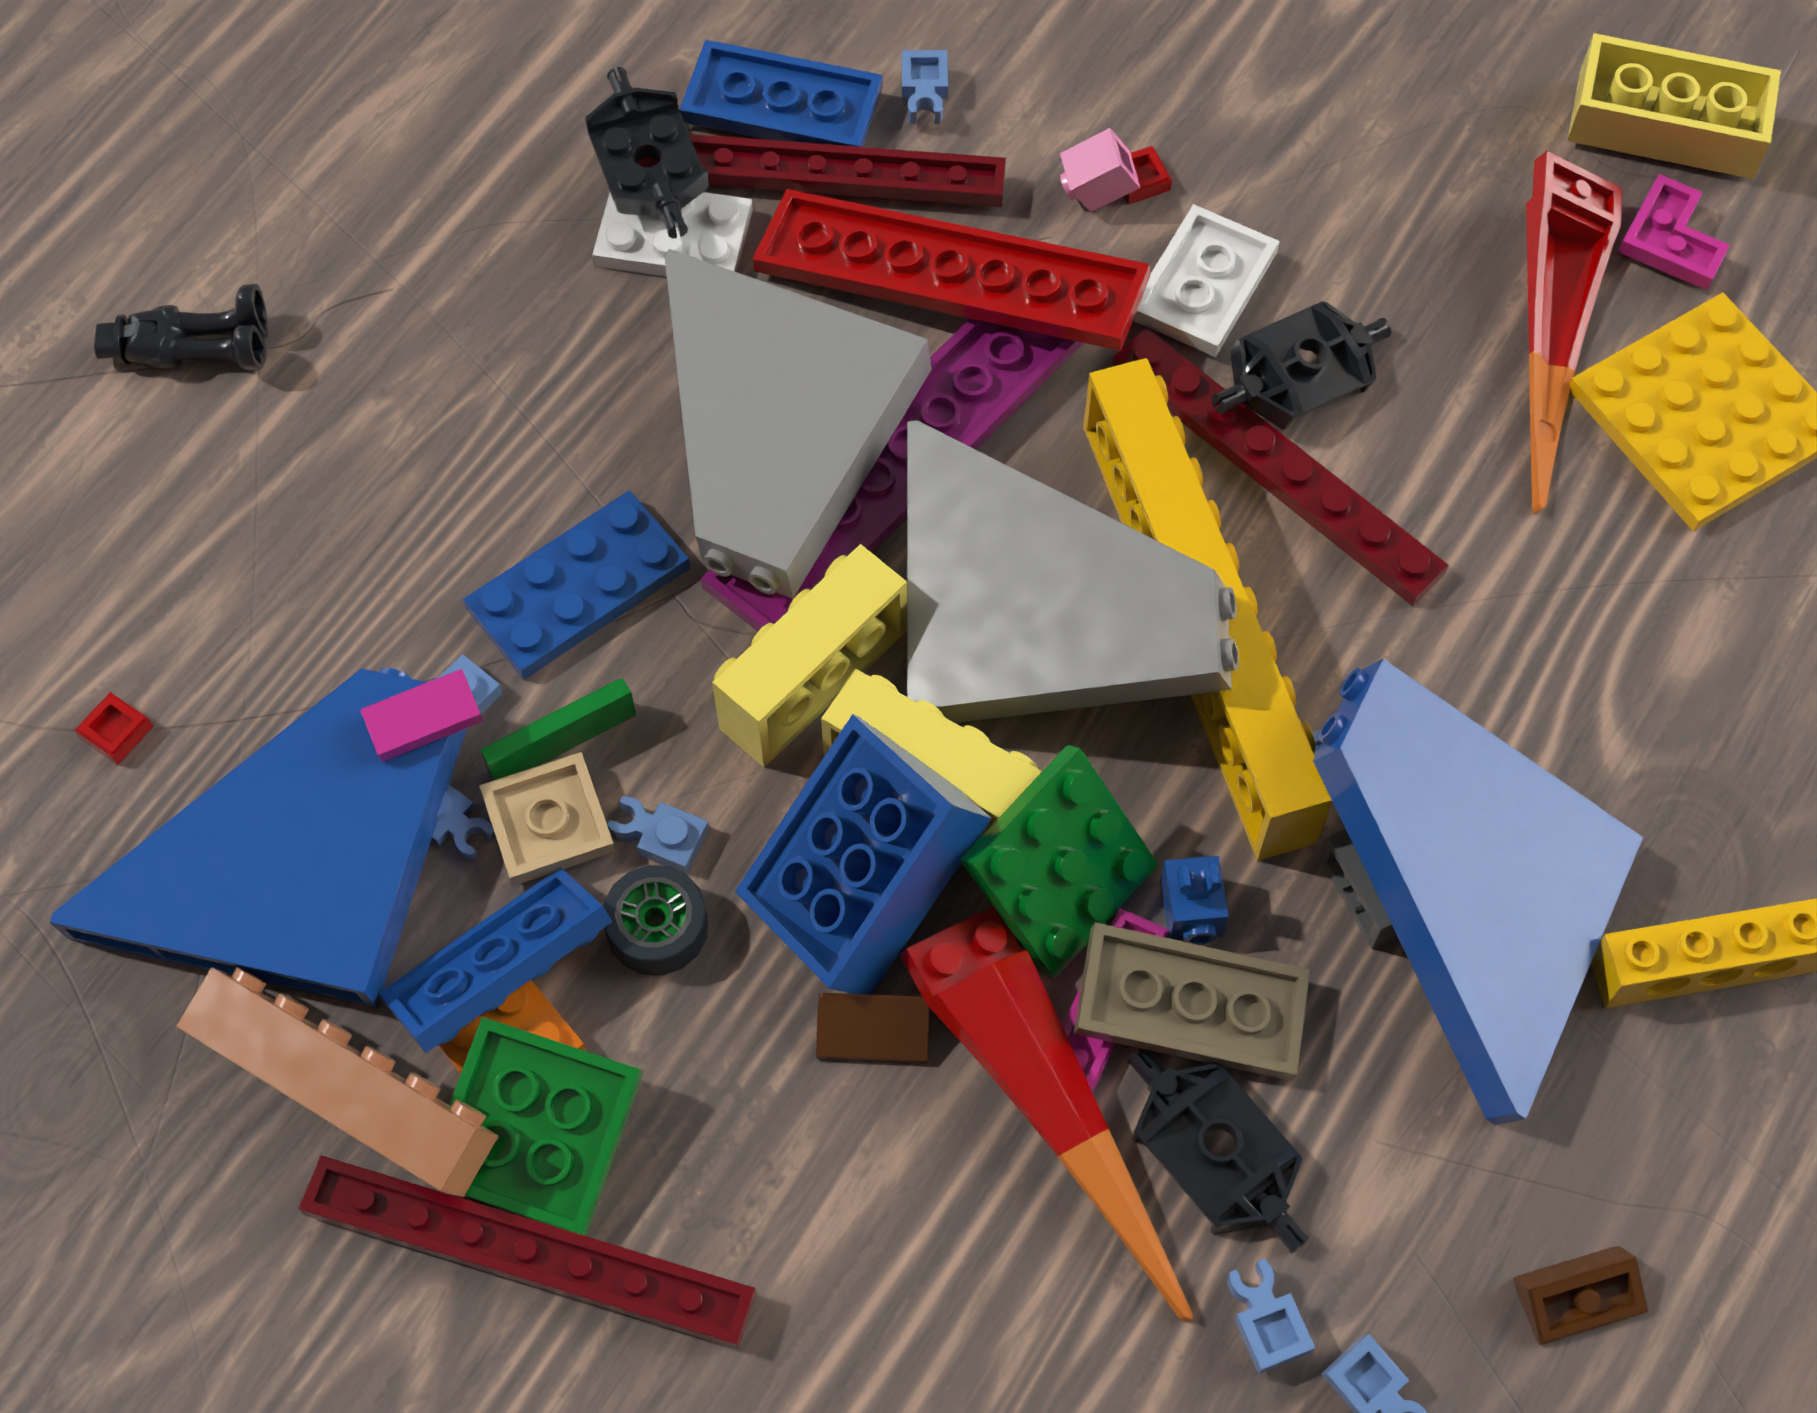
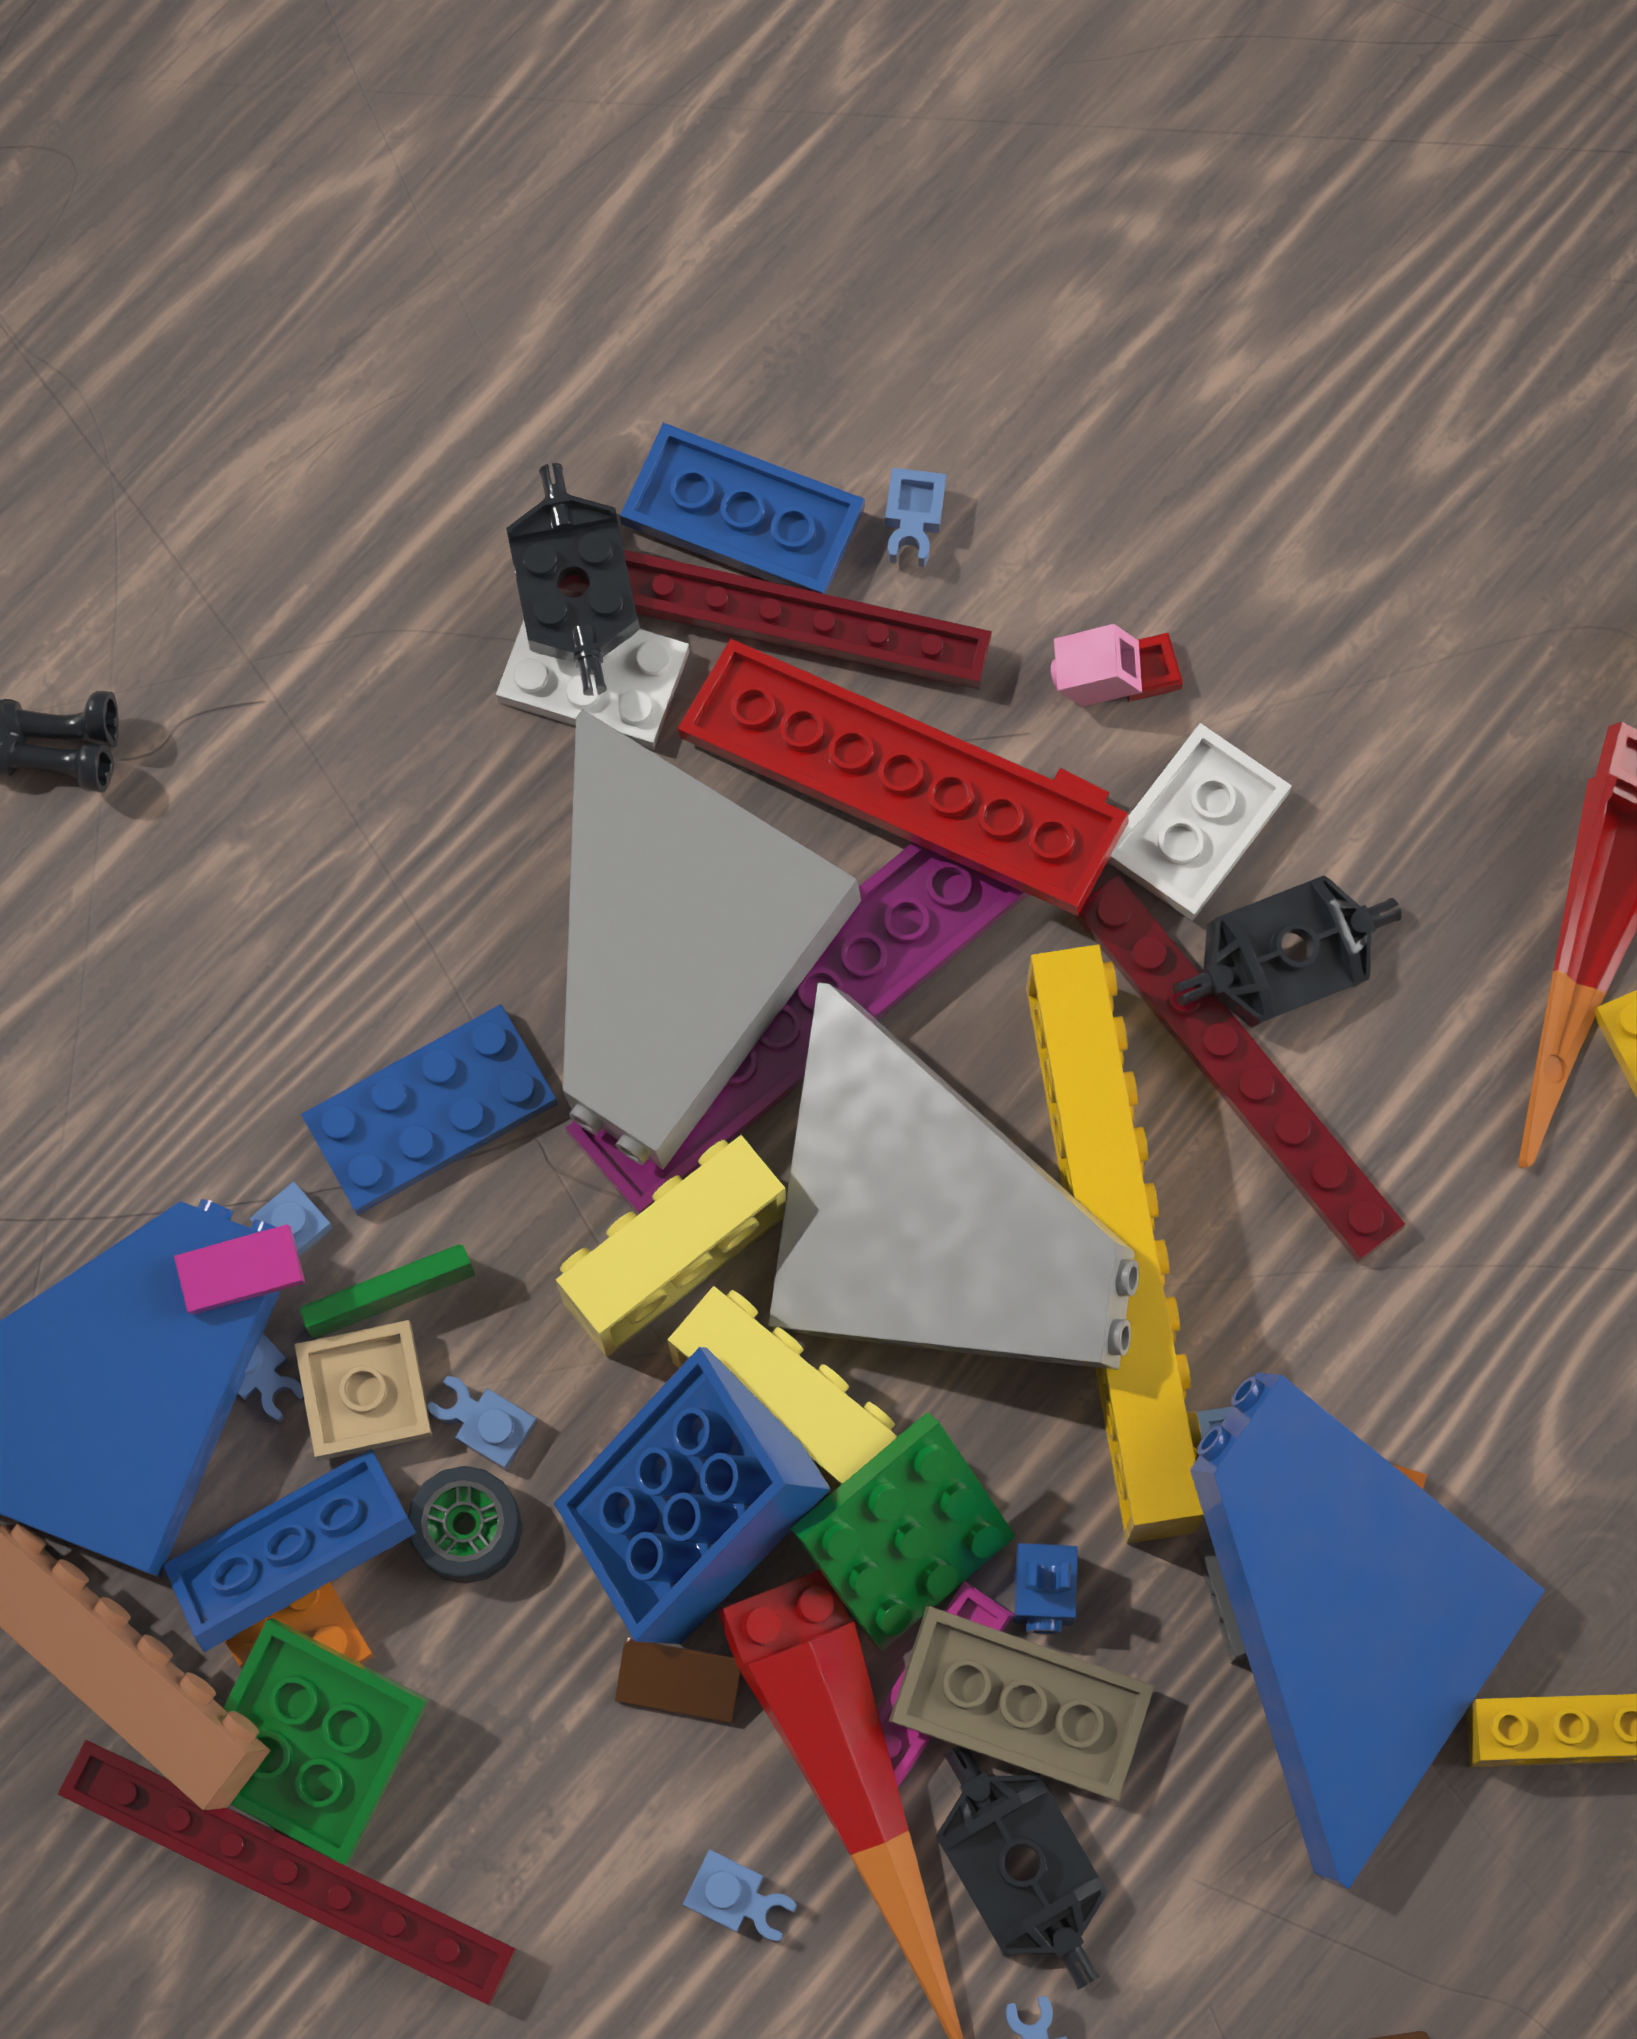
camera: 10 degrees right, 10 degrees up
none -> medium blue plate [682,1849,797,1942]

